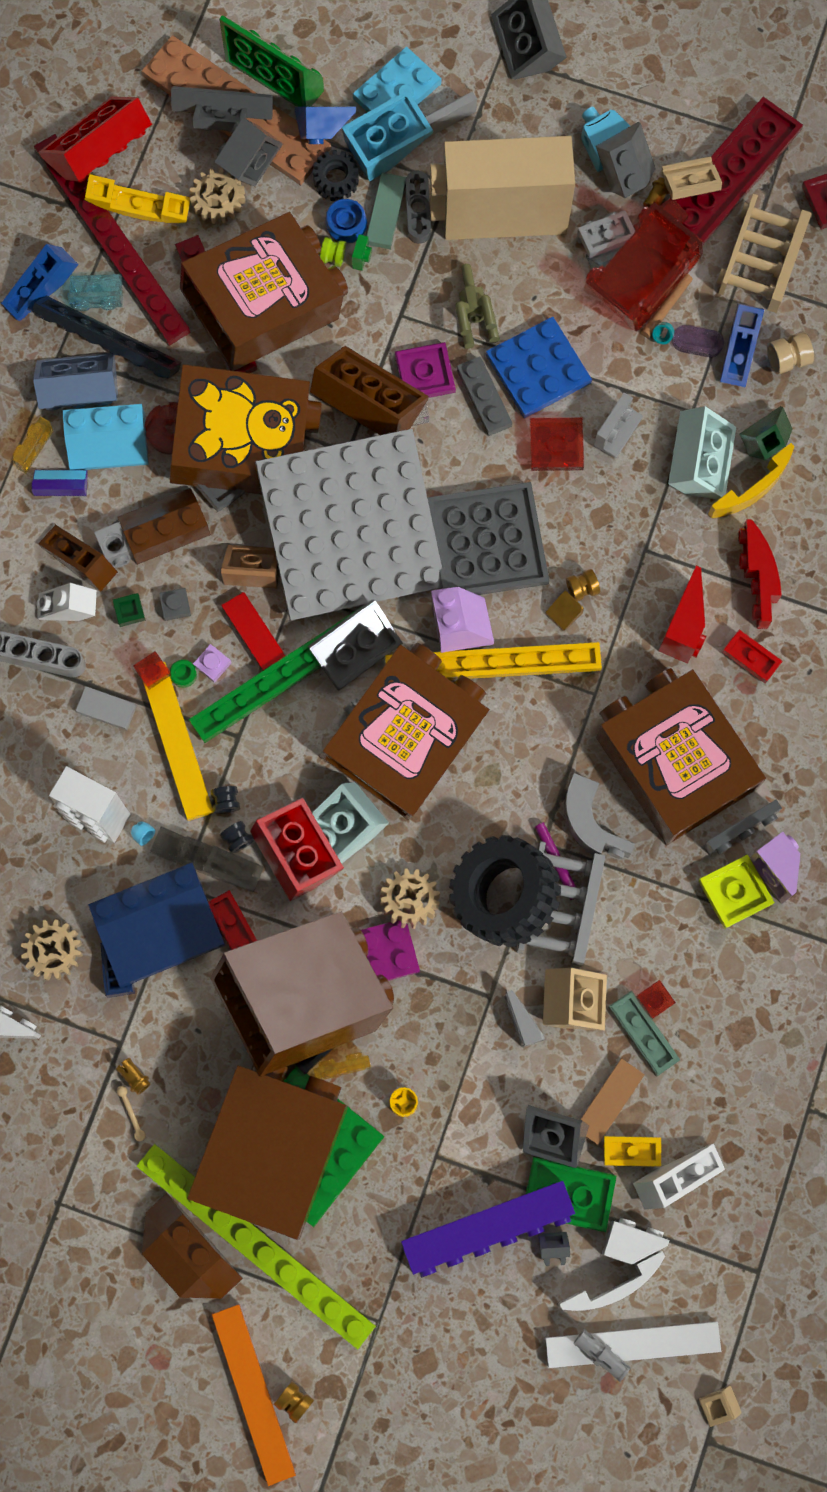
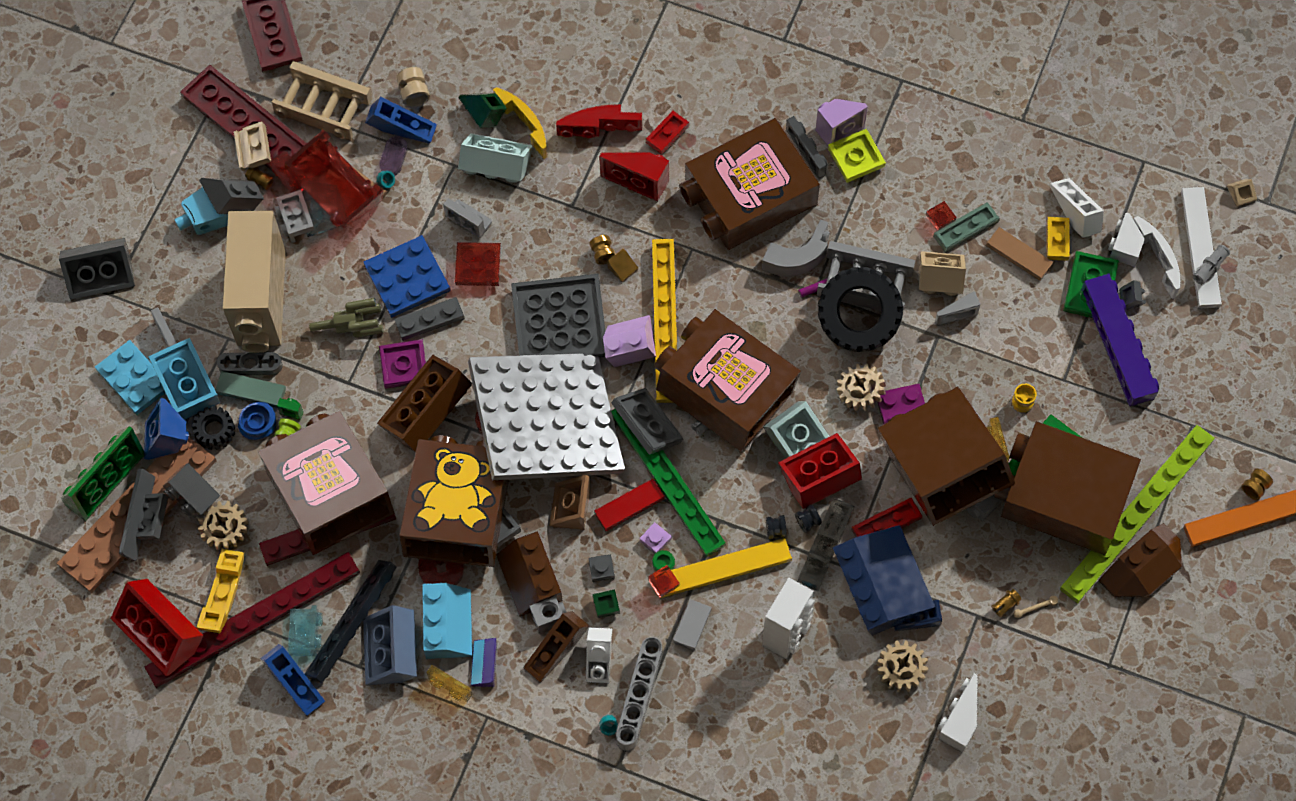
camera: 85 degrees left, 10 degrees down
dark grey slope [523,1105,589,1168] -> none

